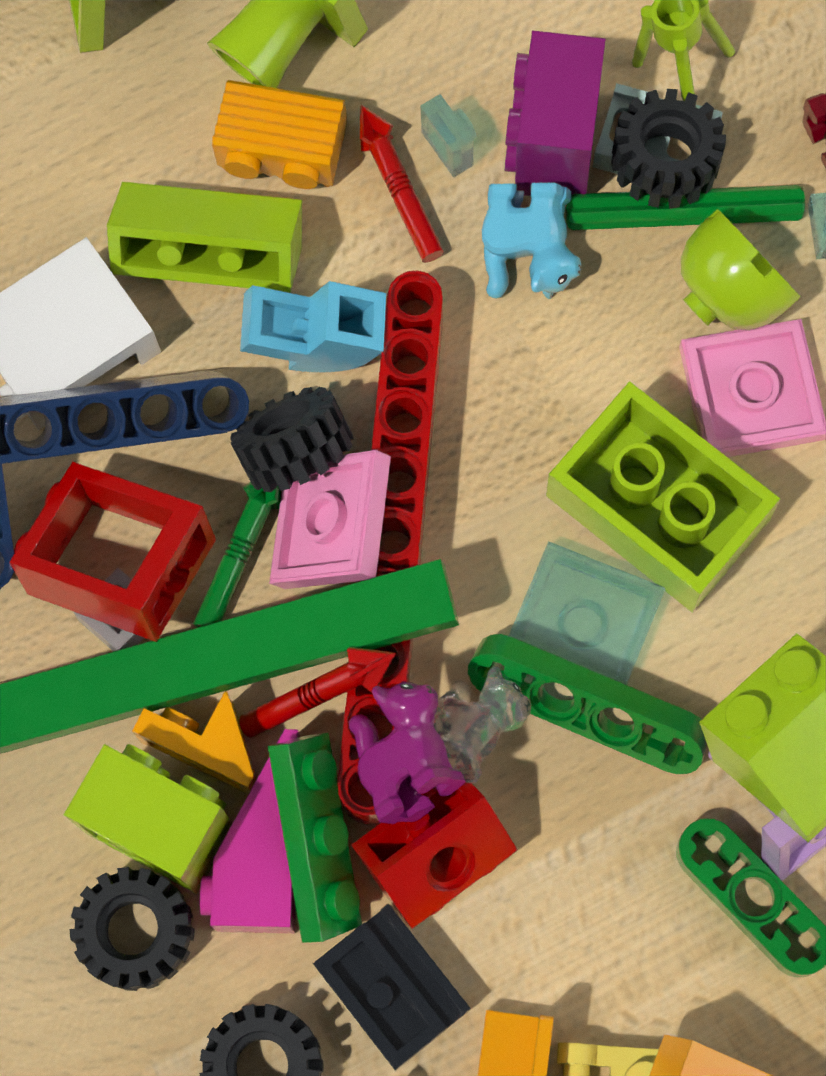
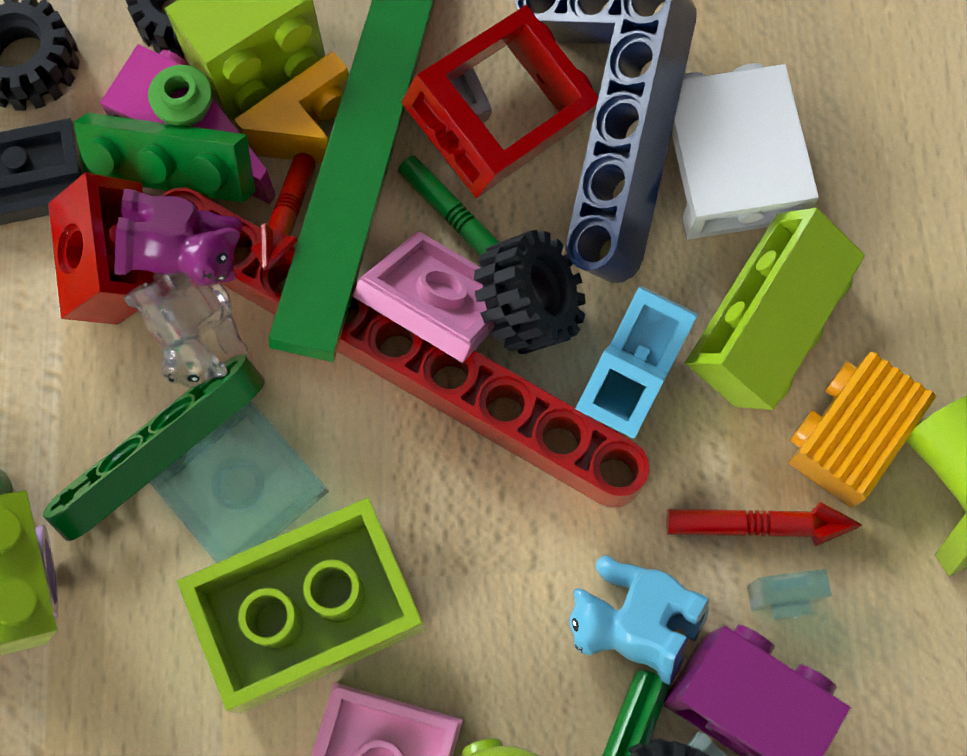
camera: 110 degrees right, 0 degrees up
none -> bright green plate [148,65,213,126]

